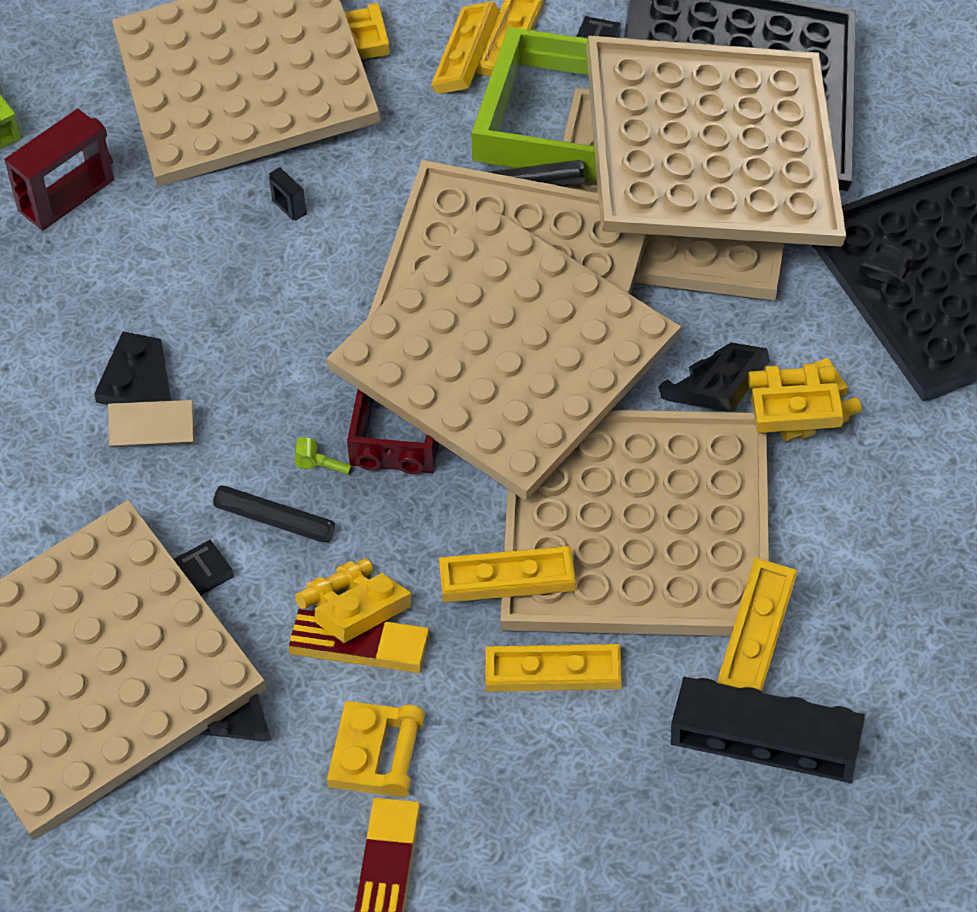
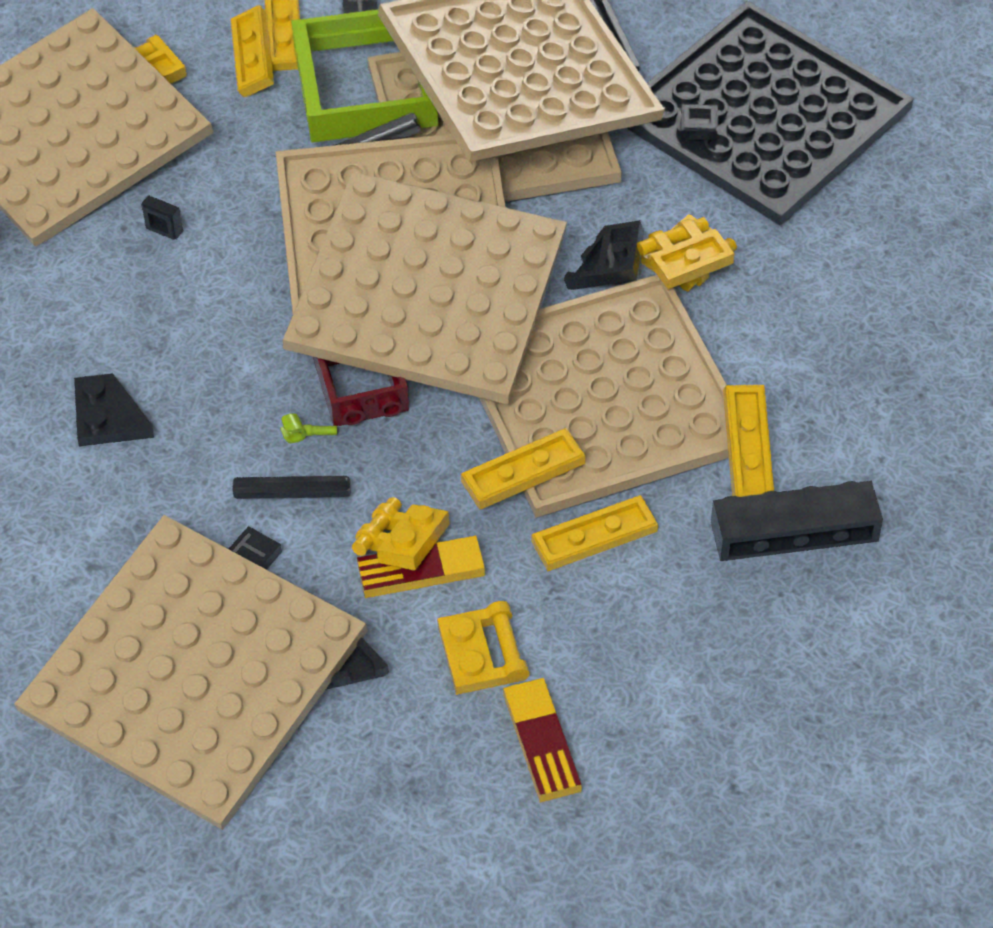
camera: 25 degrees left, 0 degrees up
tan tile [108,400,195,447] -> none

